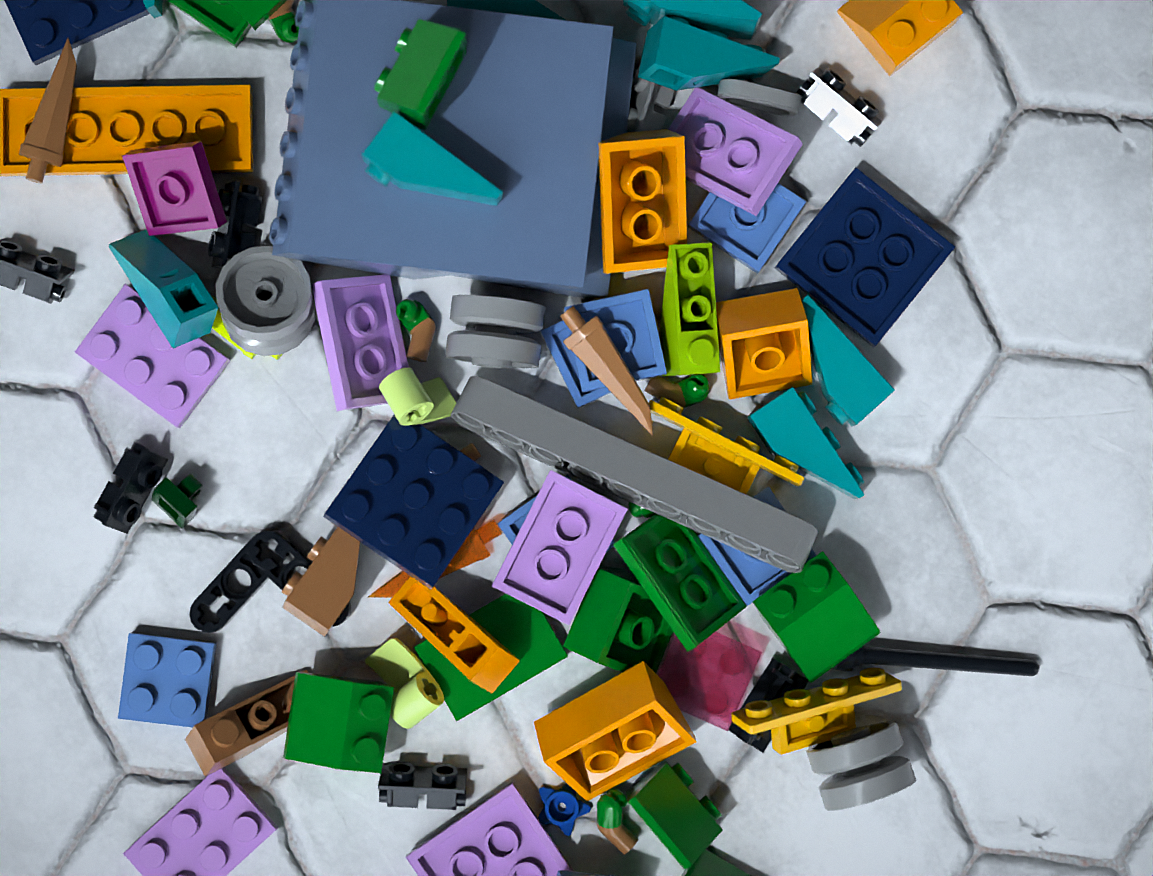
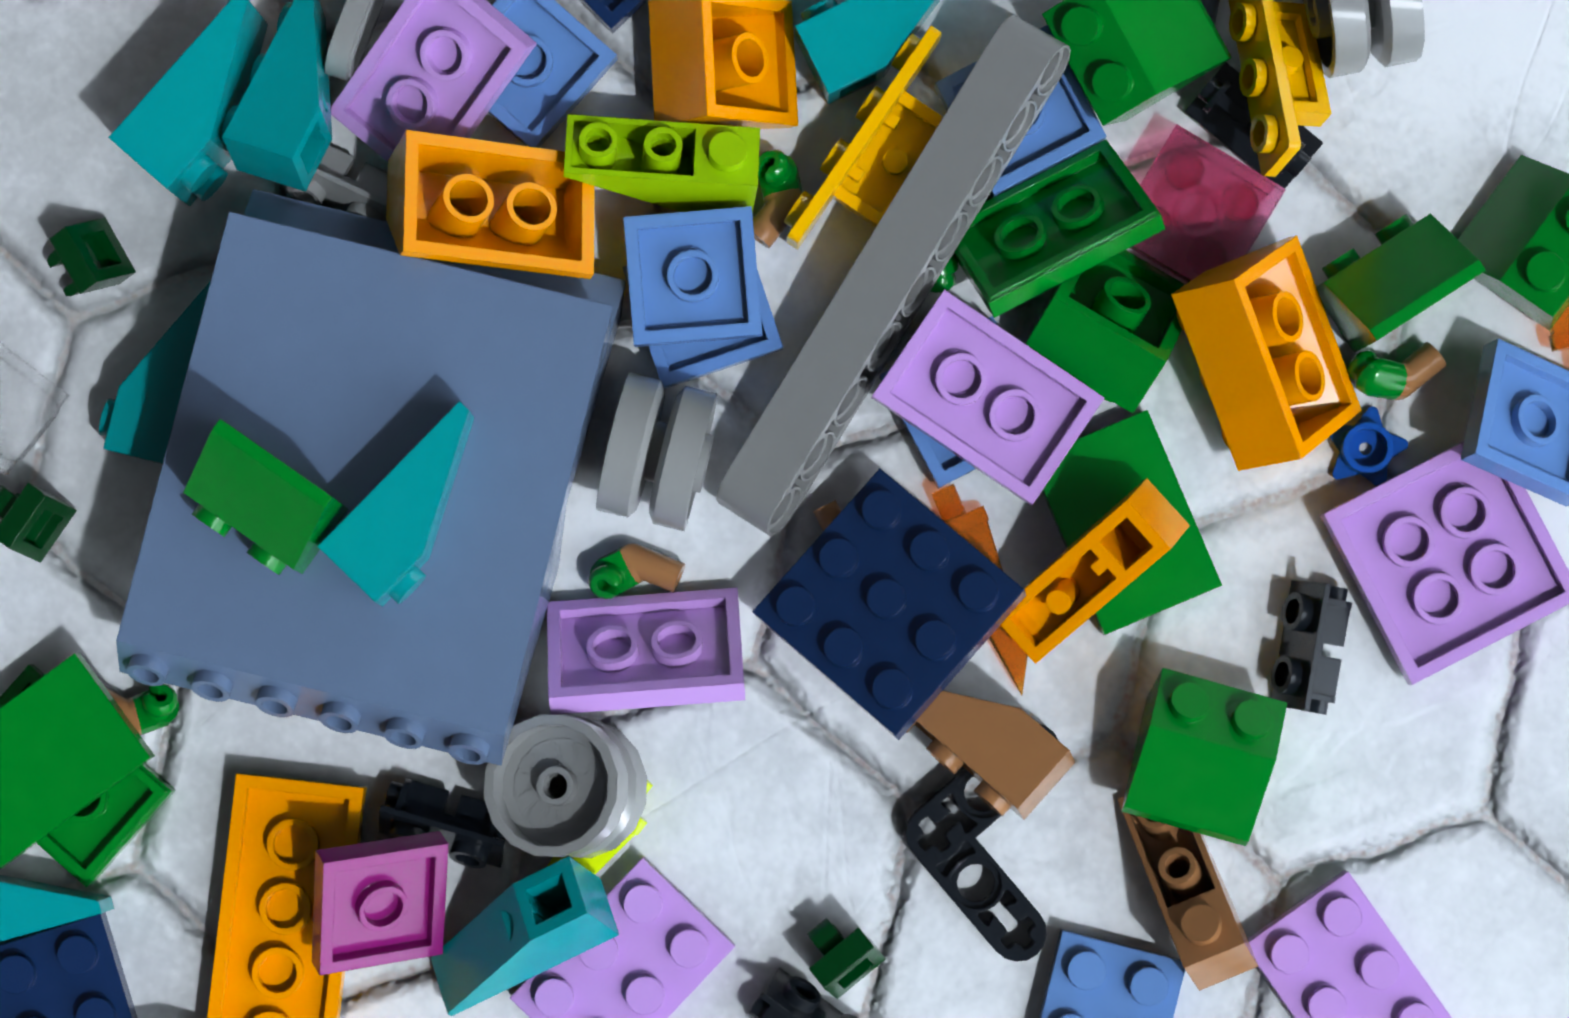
camera: 85 degrees left, 0 degrees up
yellowish green panel [365,638,444,729] -> none
yellowish green panel [379,367,456,426] -> none
medium nougat bar [560,306,653,436] -> none

